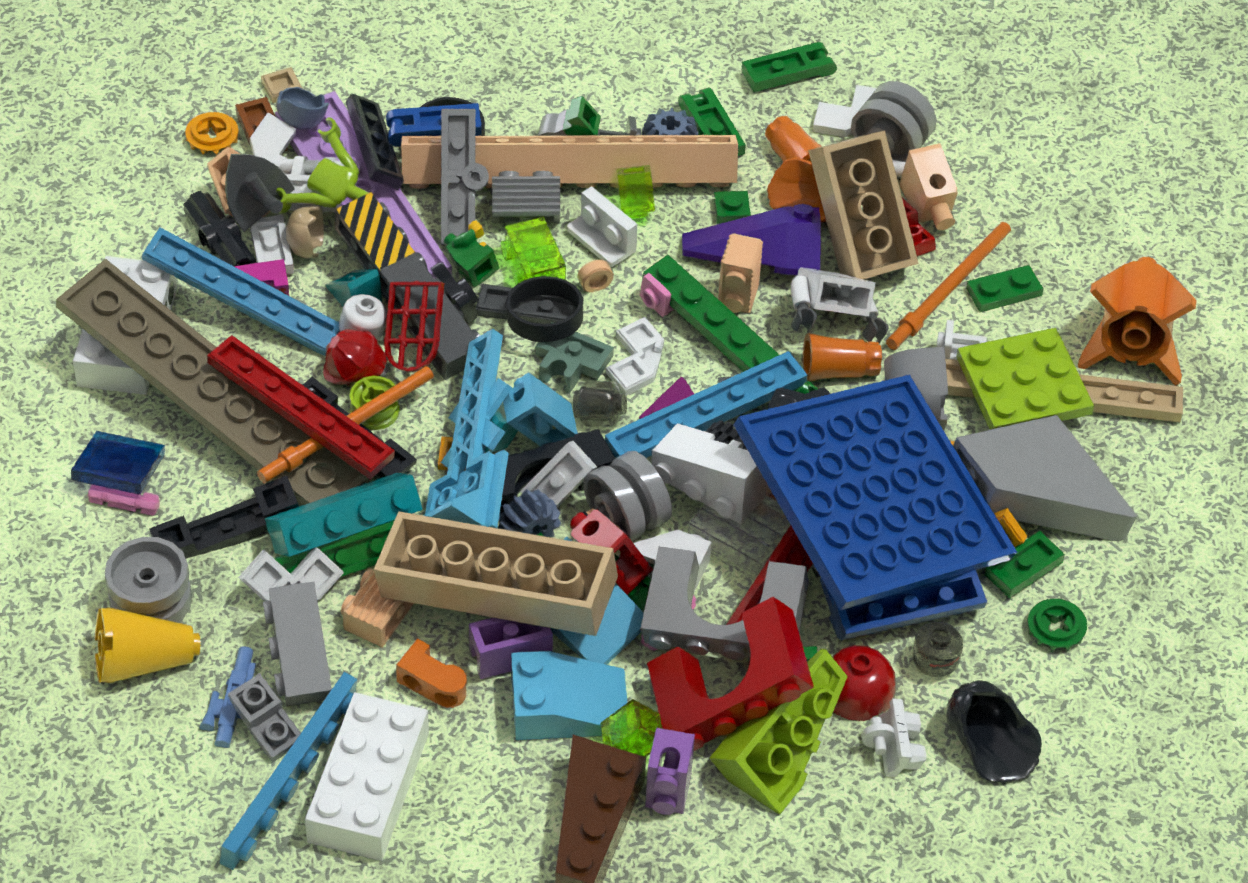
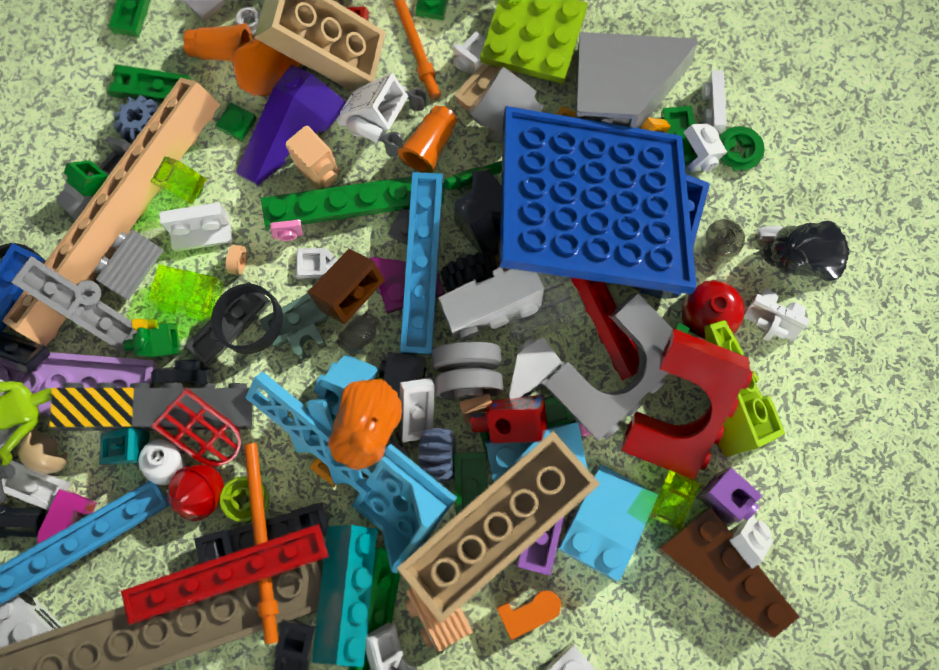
camera: 50 degrees left, 25 degrees up
none -> reddish brown brick [308,249,385,325]
none -> orange hair [328,379,402,470]
none -> white bracket [684,123,727,172]
none -> white plate [702,70,727,137]
none -> white plate [730,516,773,568]

